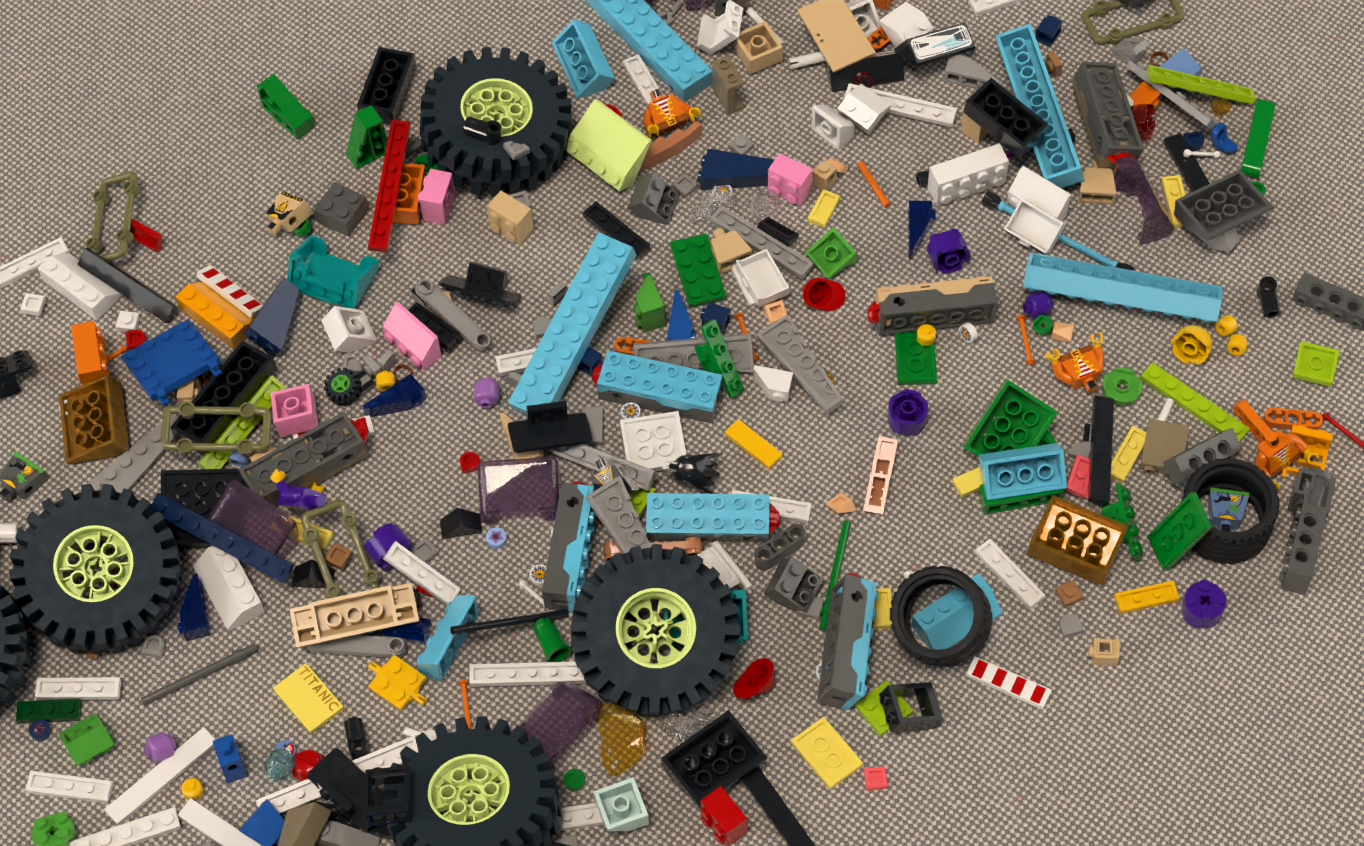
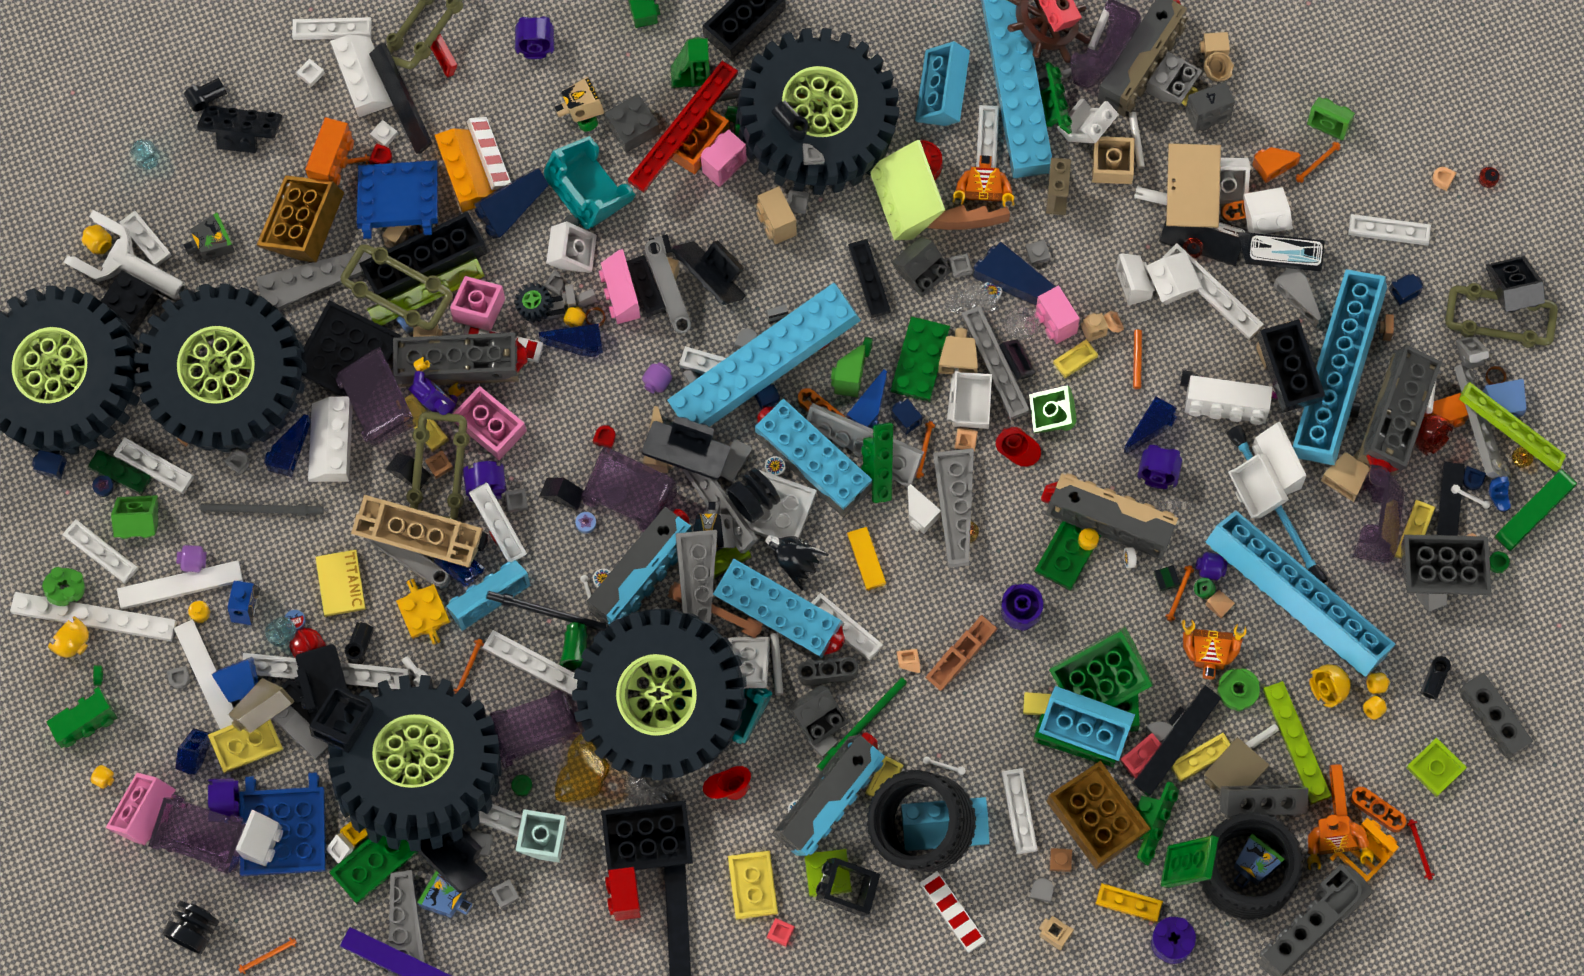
camera: 30 degrees right, 10 degrees up
dark blue plate [151,493,295,583] -> none
none -> bright pink brick [453,386,527,460]
none -> dark purple brick [515,16,554,59]
none -> black wheel [726,468,780,523]
none -> green bracket [1040,62,1072,134]
none -> tile [1153,565,1180,592]

